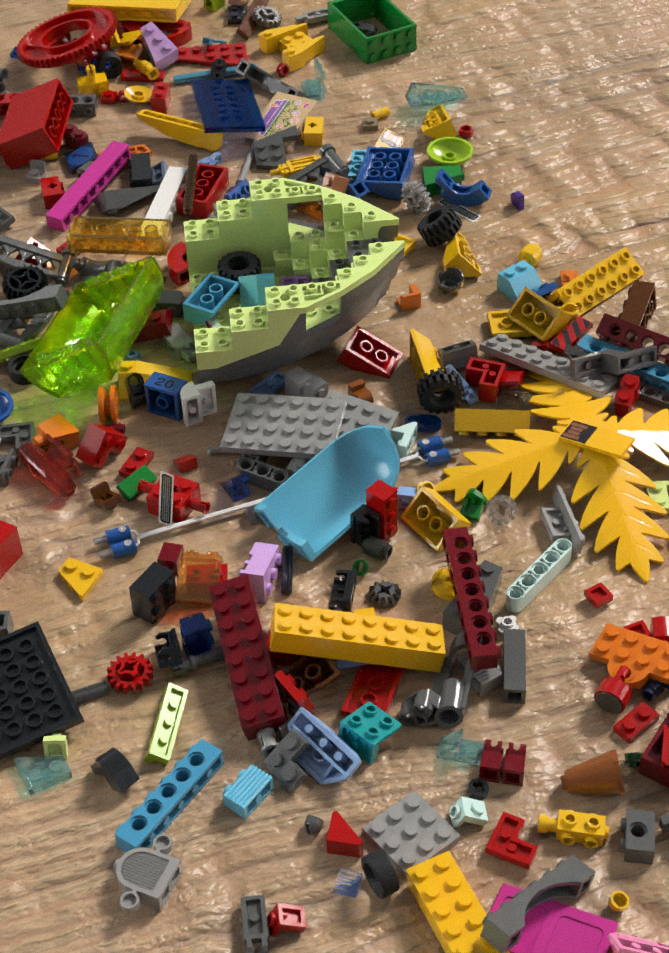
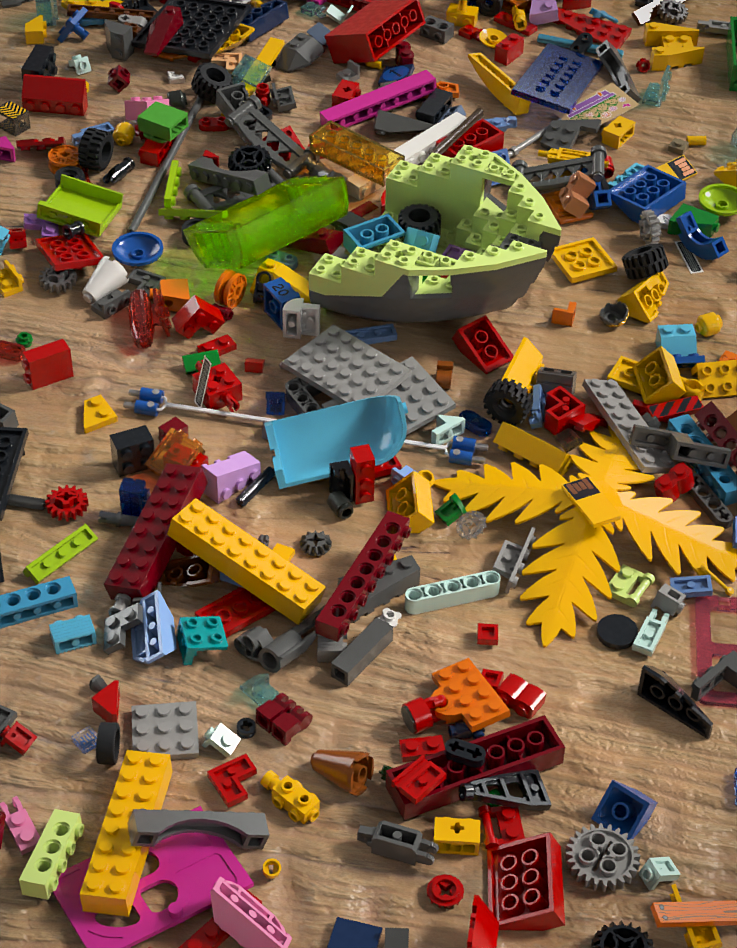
camera: 30 degrees right, 0 degrees up
reddish brown bracket [90,481,122,510] -> none
black hinge [154,628,183,669] -> none
red plate [274,669,316,717] -> none
light grey brick [284,366,328,398] -> none
black hinge [329,569,357,612] -> none
green hinge [352,559,369,576] -> none
dark grey brick [620,809,655,865] -> none

